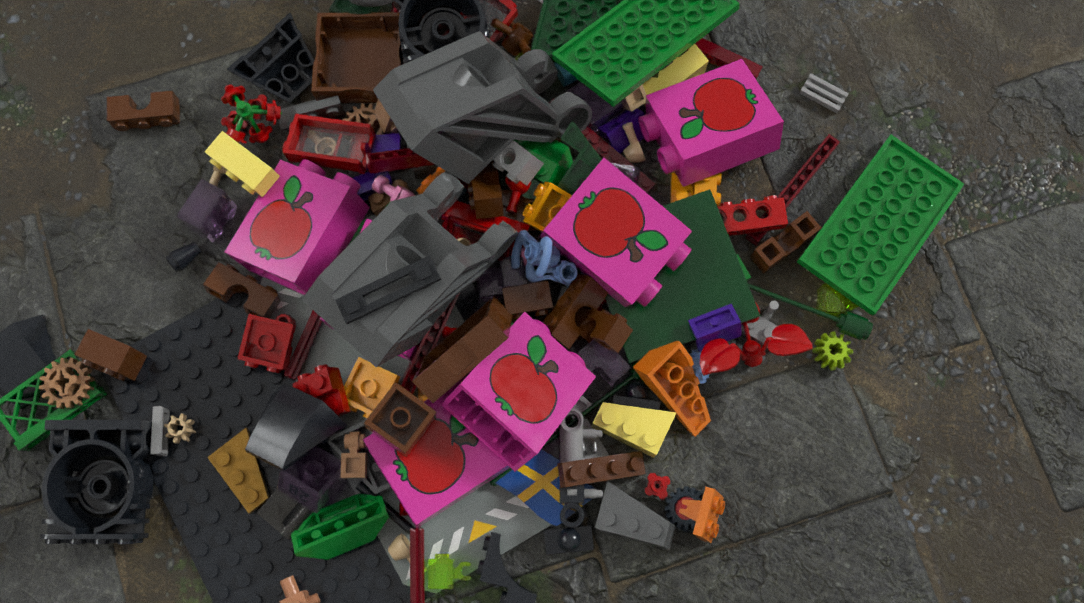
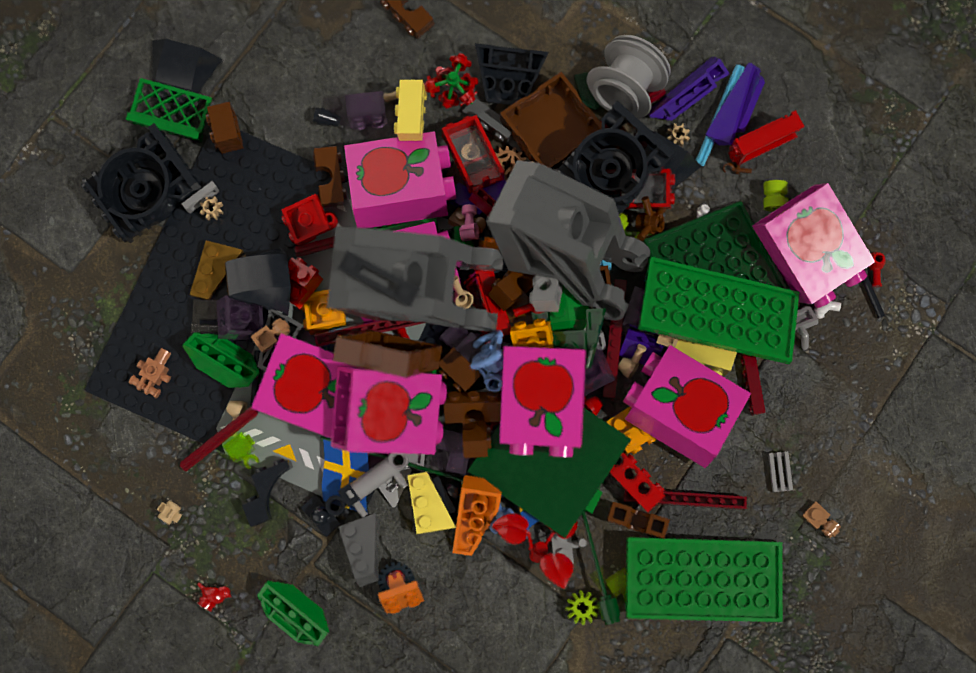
camera: 55 degrees right, 5 degrees up
medium nougat gear [39,358,95,409] -> none
reddish brown brick [364,382,437,457] -> none
reddish brown plate [557,451,646,488] -> none
red plate [644,473,670,499] -> none
dark purple panel [688,304,742,352] -> none
none -> medium nougat plate [802,501,841,539]

